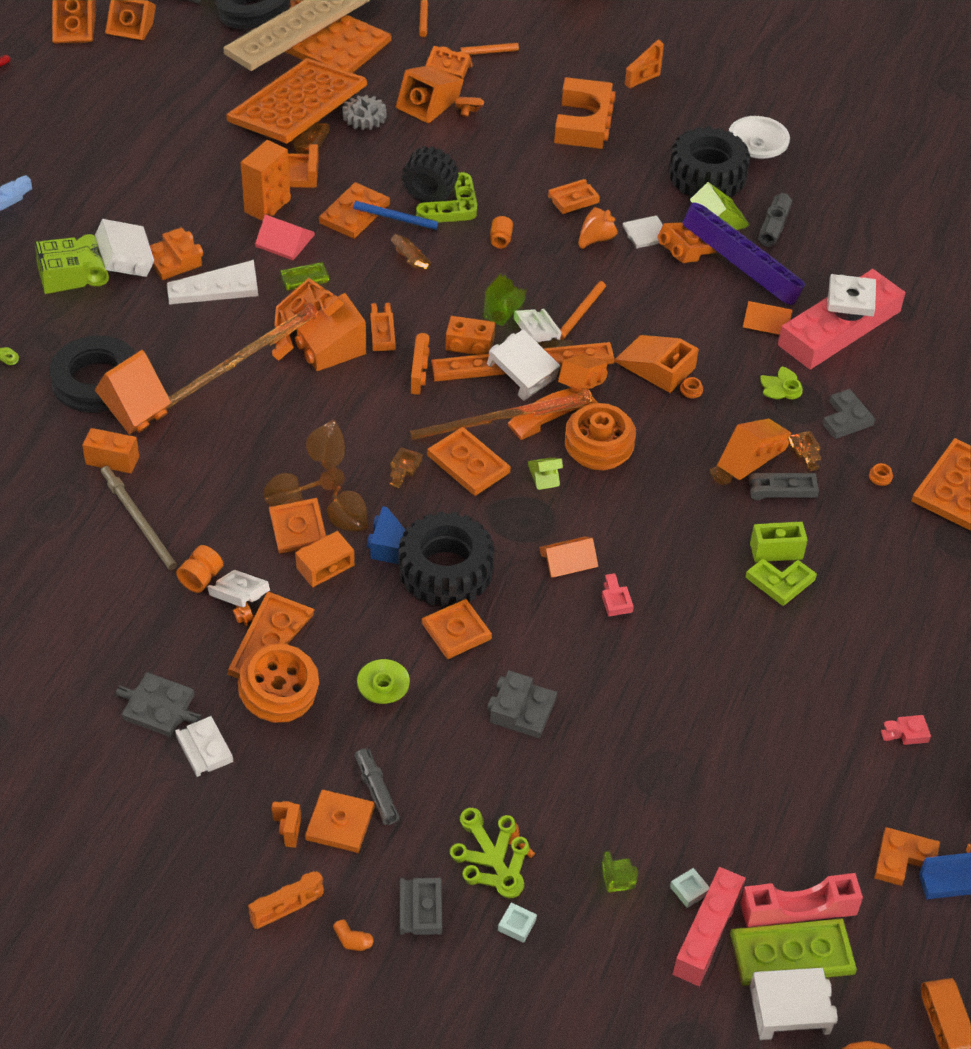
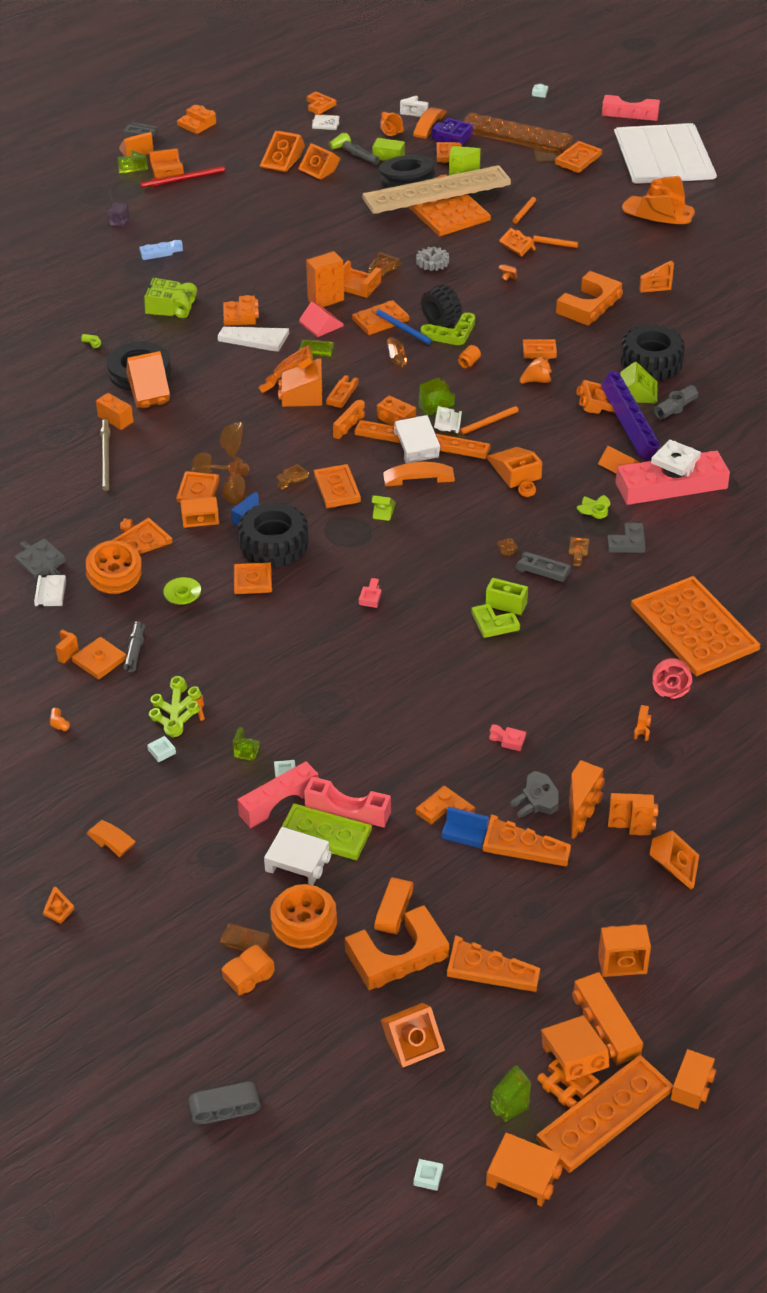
camera: 30 degrees right, 5 degrees down
white brick [95,219,154,277] -> none
clear orange bar [168,303,318,408] -> none
orange wheel [176,545,224,593] -> none
white plate [208,570,270,607] -> none
orange plate [226,58,367,143] -> none
orange hinge [248,871,324,929] -> none
orange slope [396,65,464,123] -> none
dark grey plate [400,878,442,935] -> none
clear orange bar [410,388,592,440] -> none
dark grey plate [487,670,557,739] -> none
orange panel [539,536,598,578] -> none
orange brick [558,354,608,392] -> none
orange wheel [565,403,636,470] -> none
white piece [623,216,663,249] -> none
orange wedge [717,418,791,480] -> none
white dish [729,116,790,159] -> none
orange plate [869,463,893,486] -> none

